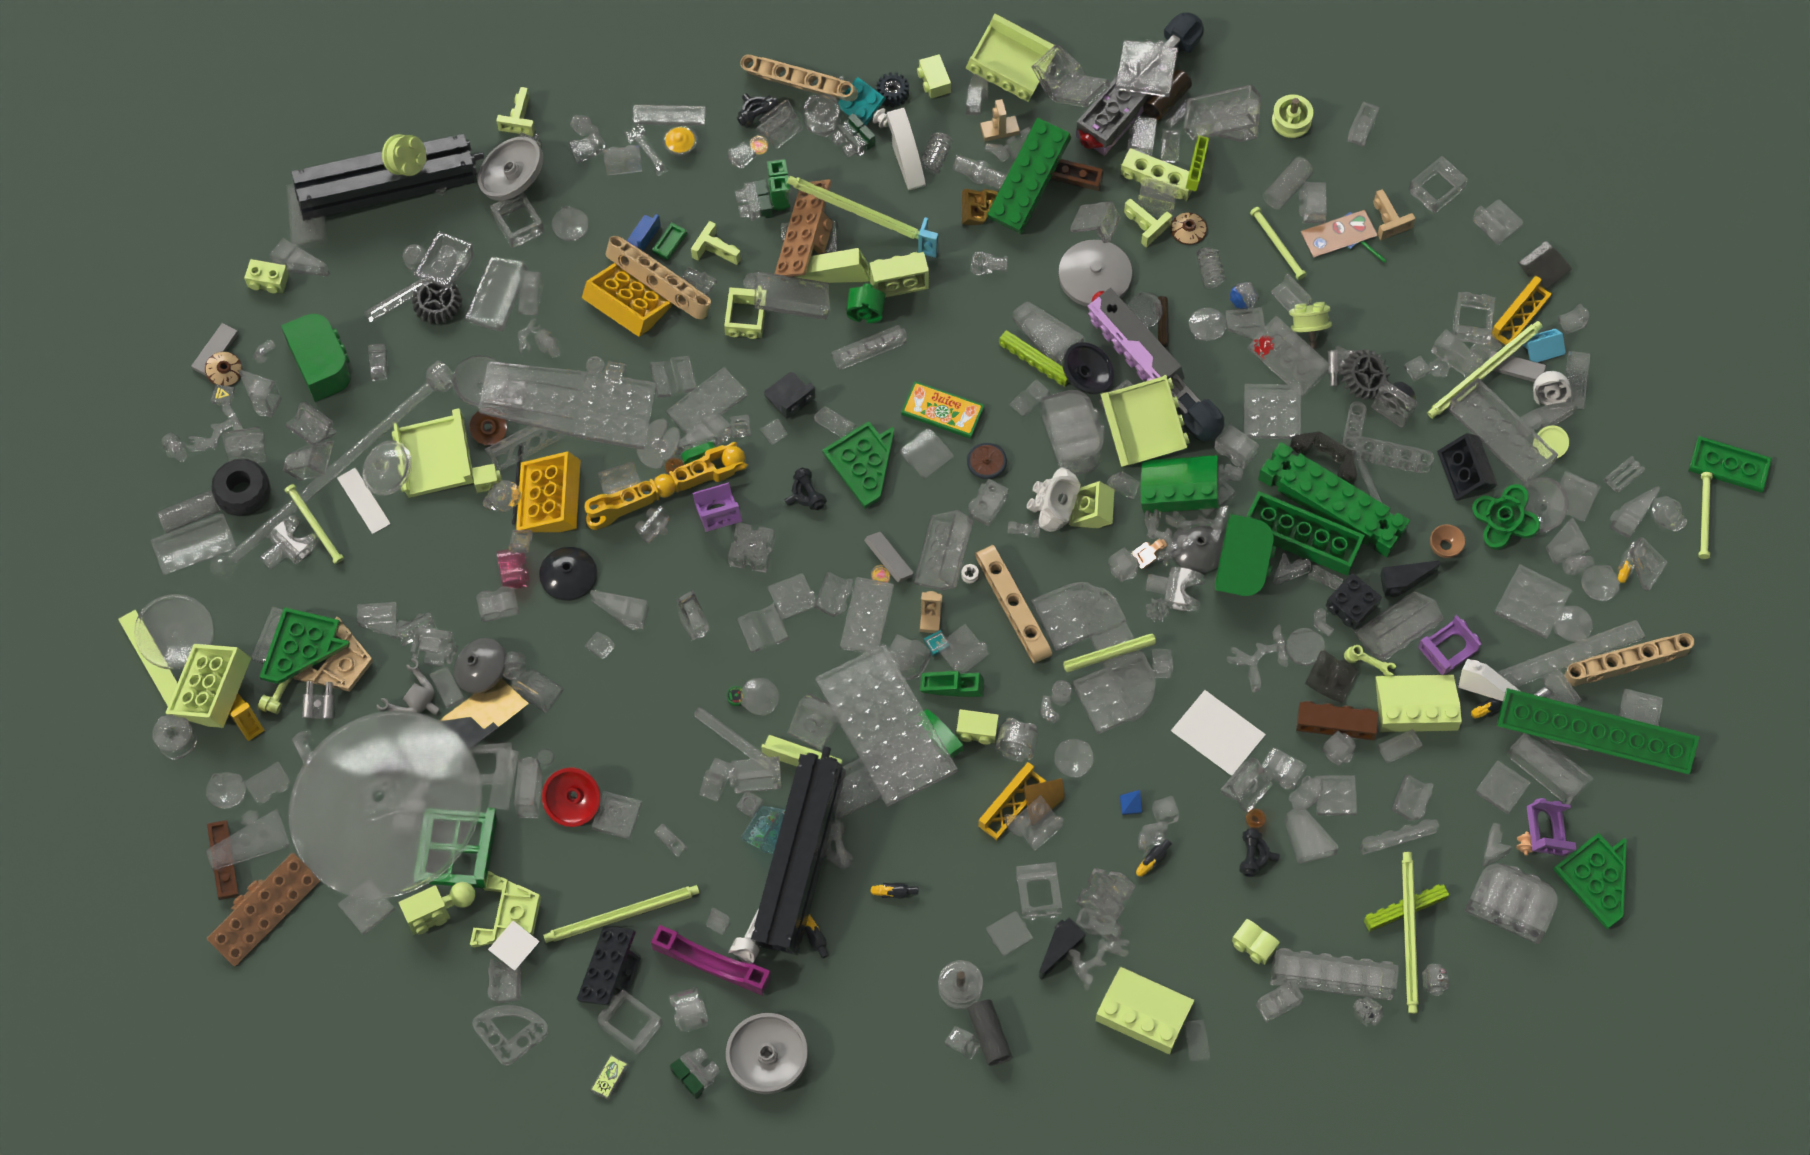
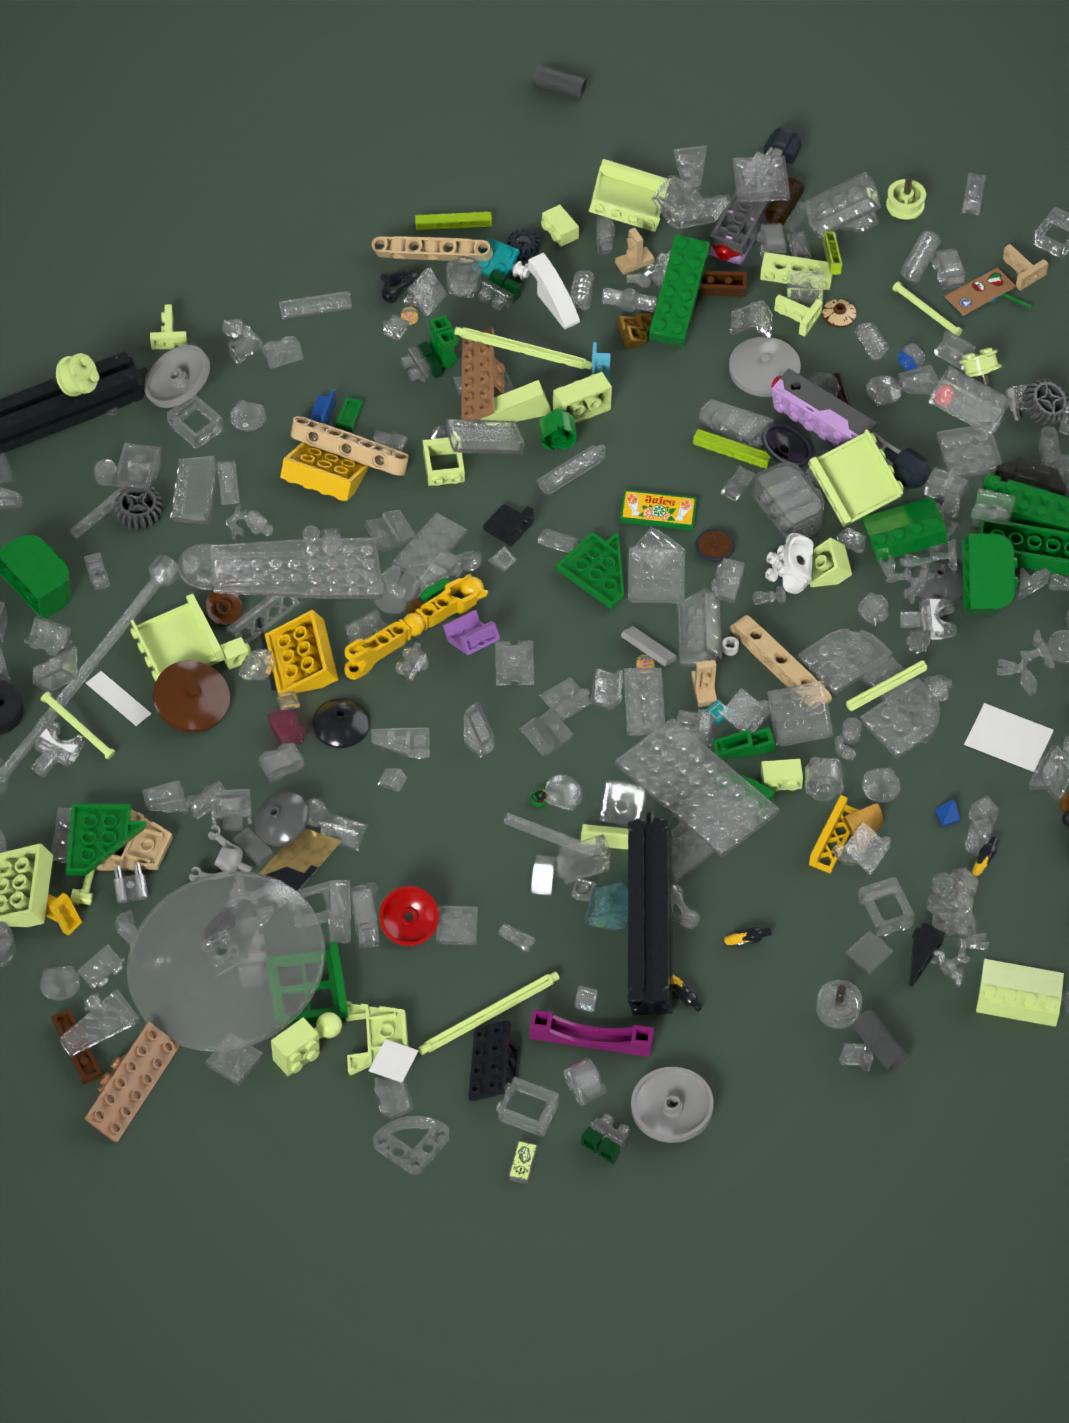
camera: 15 degrees left, 10 degrees down
clear dish [362,440,411,496] -> none
clear hinge [624,124,668,176] -> none
yellow piece [663,125,698,156] -> none
yellowish green bracket [691,221,741,265] -> none
white piece [729,909,759,964] -> none
black piece [784,467,827,511] -> none
clear connector [971,252,1007,275] -> none
plate [1132,539,1168,569] -> none
none -> reddish brown dish [153,661,230,733]
none -> lime piece [415,211,492,230]
none -> clear plate [628,547,685,603]
none -> clear wing [673,145,707,192]
none -> clear plate [767,681,834,747]
none -> clear bracket [971,489,1015,527]

